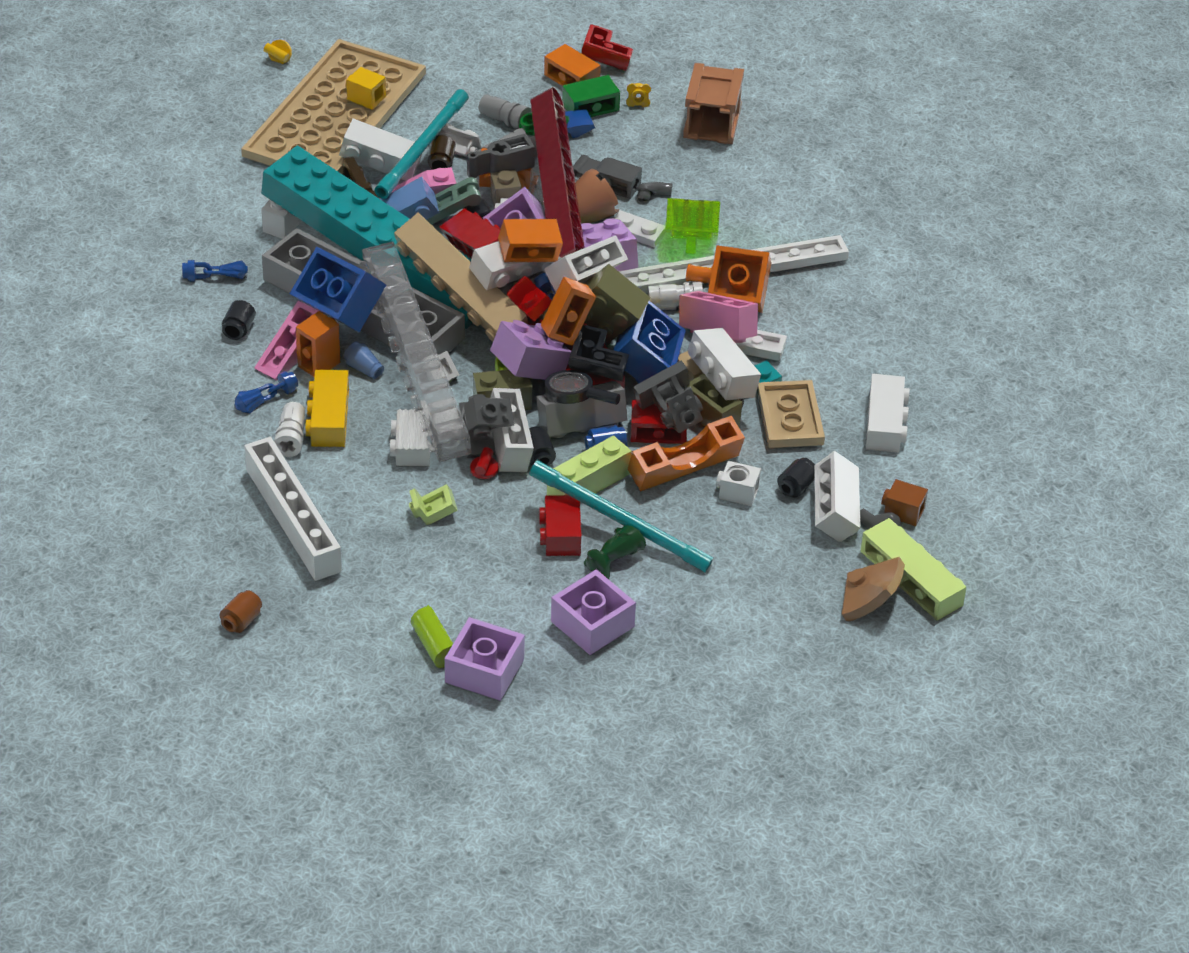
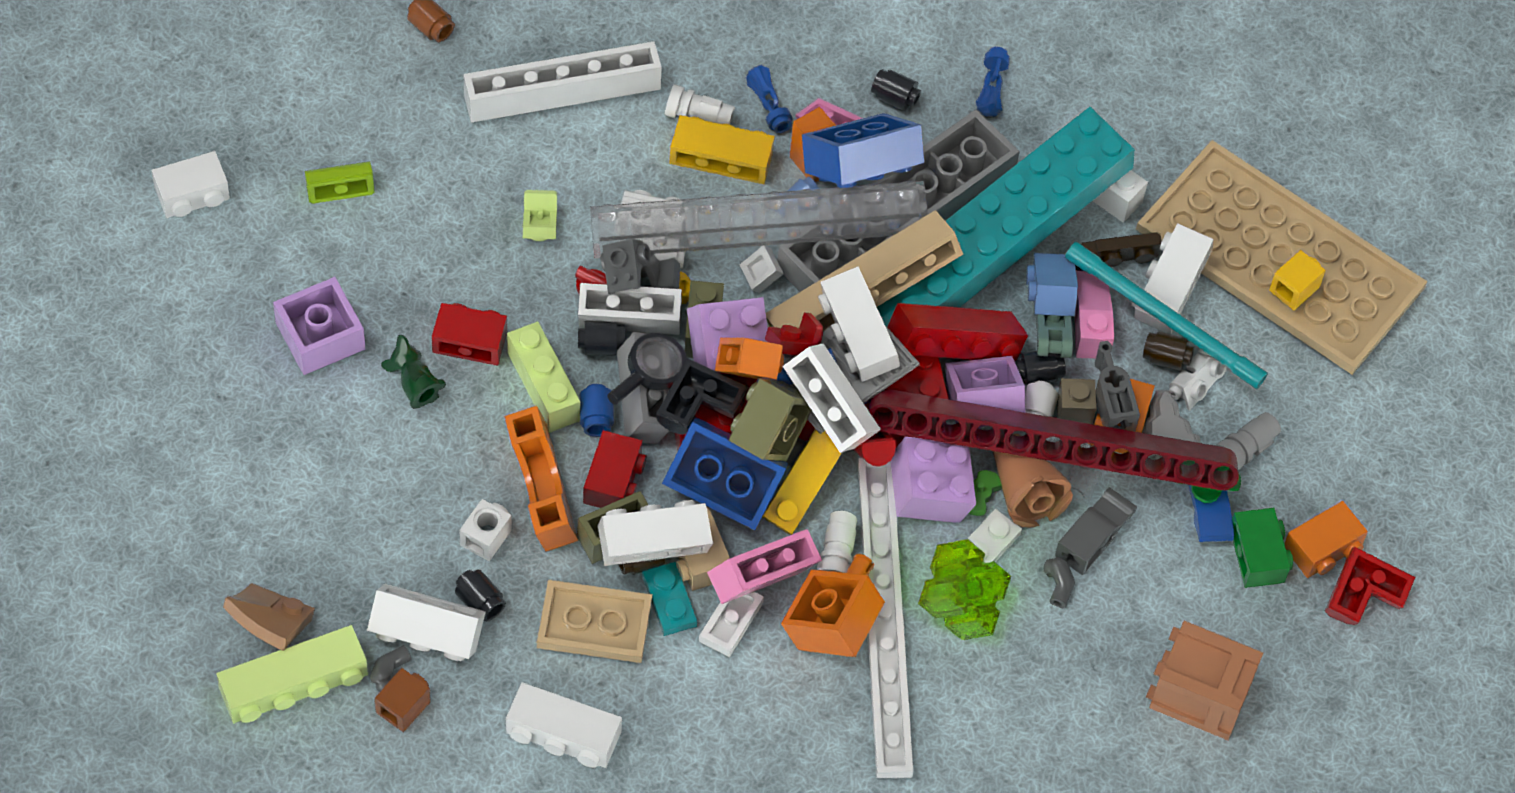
camera: 100 degrees right, 15 degrees up
yellow plate [263,40,292,64] -> none
lavender brick [445,617,525,701] -> none
orange brick [498,219,563,262] -> none
teal piece [529,460,714,573] -> none
yellow plate [626,83,651,107] -> none
dark grey tile [633,360,703,433] -> none
none -> white brick [152,151,230,218]

